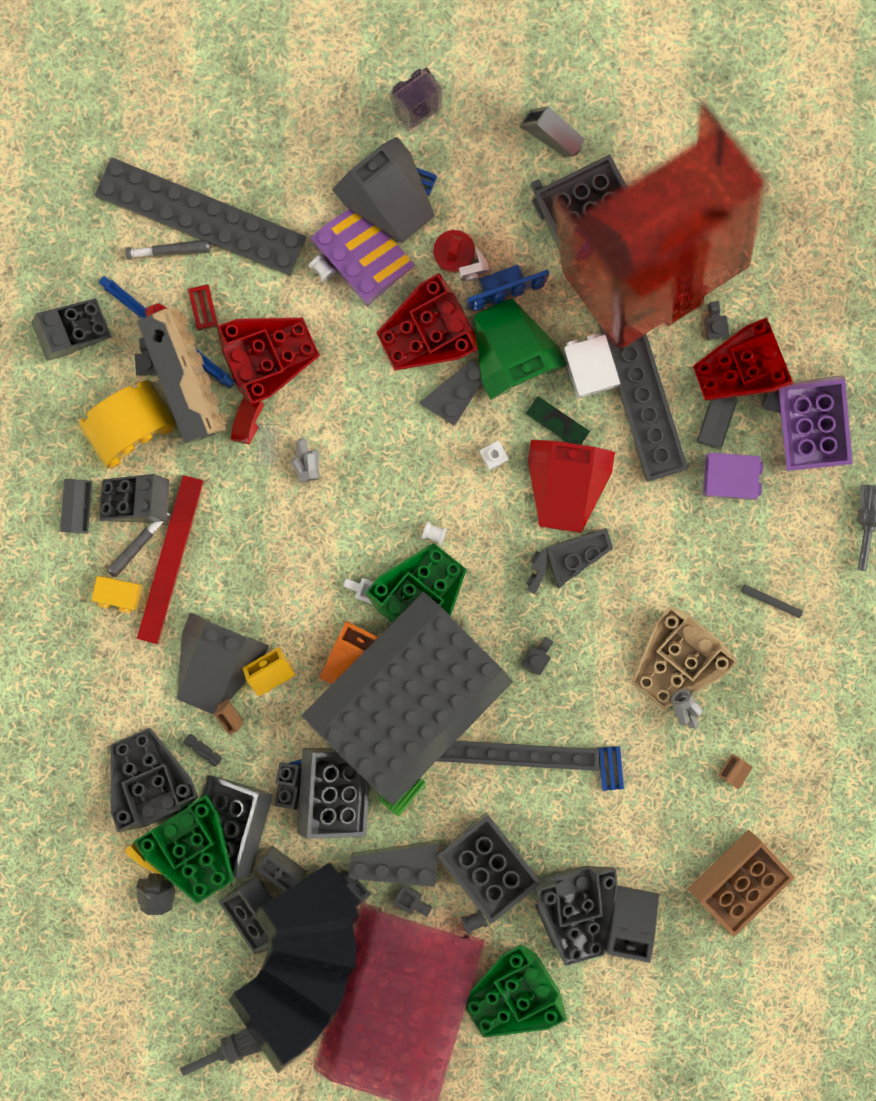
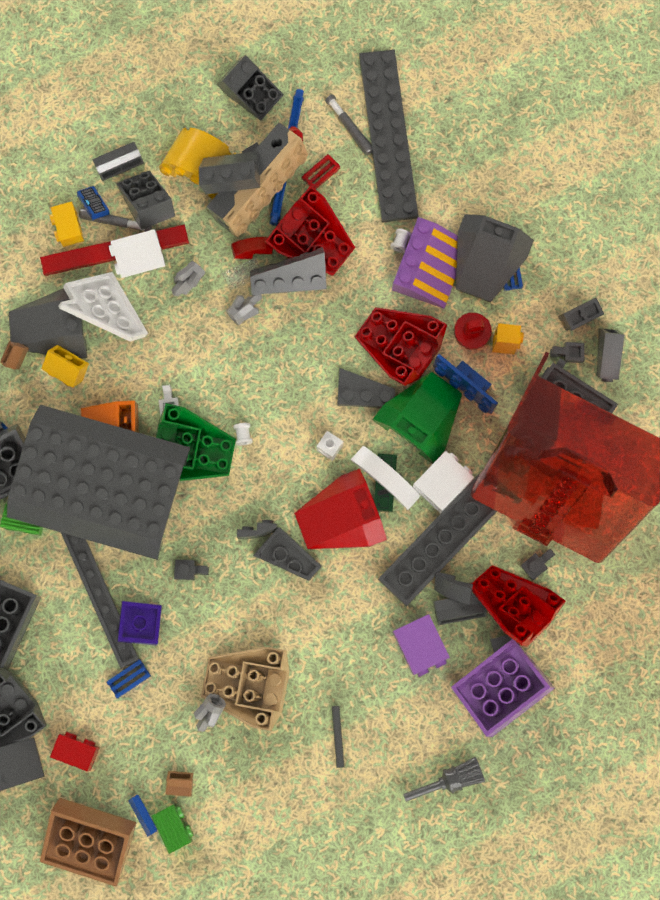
camera: 60 degrees right, 10 degrees down
brick [391,67,442,132] -> none
white plate [459,248,490,282] -> none
none -> red brick [50,731,100,772]
none -> white wing [58,272,148,341]
none -> tile [77,186,109,220]
none -> white brick [109,229,166,278]
none -> dark purple tile [117,601,162,646]
none -> blue tile [128,795,157,837]
none -> bright green brick [151,803,194,854]
none -> light grey rock [172,261,205,296]
none -> dark grey slope [199,151,260,194]
none -> wedge [250,247,327,295]
none -> white slope [351,446,421,510]
none -> dark grey slope [435,572,473,605]
none -> yellow brick [492,323,524,355]
none -> dark grey plate [550,342,584,363]
none -> dark grey hinge [558,298,604,331]

